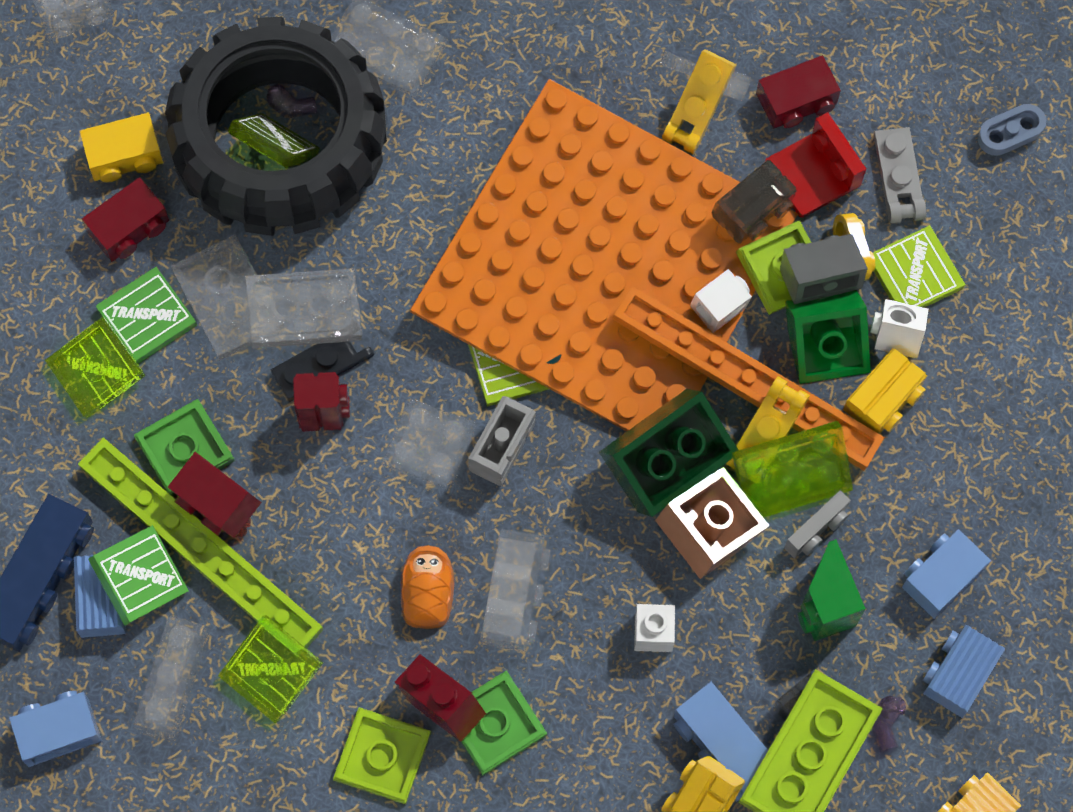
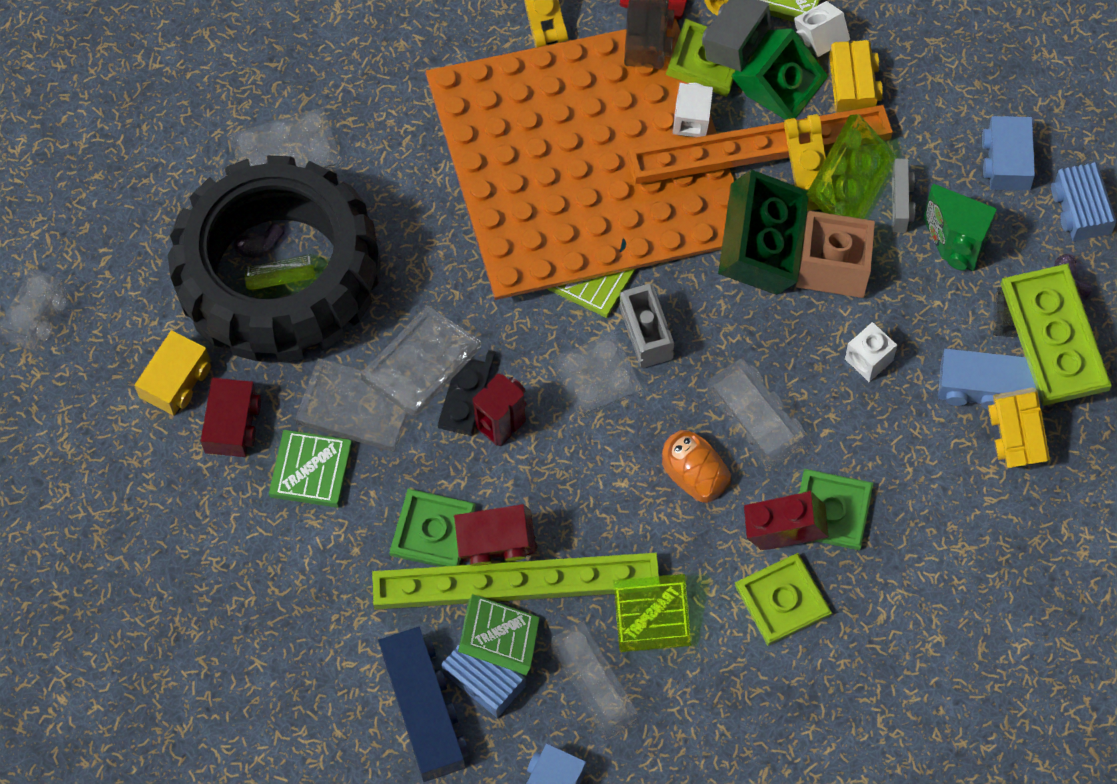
camera: 40 degrees left, 5 degrees down
clear neon green tile [45,317,146,419] -> none

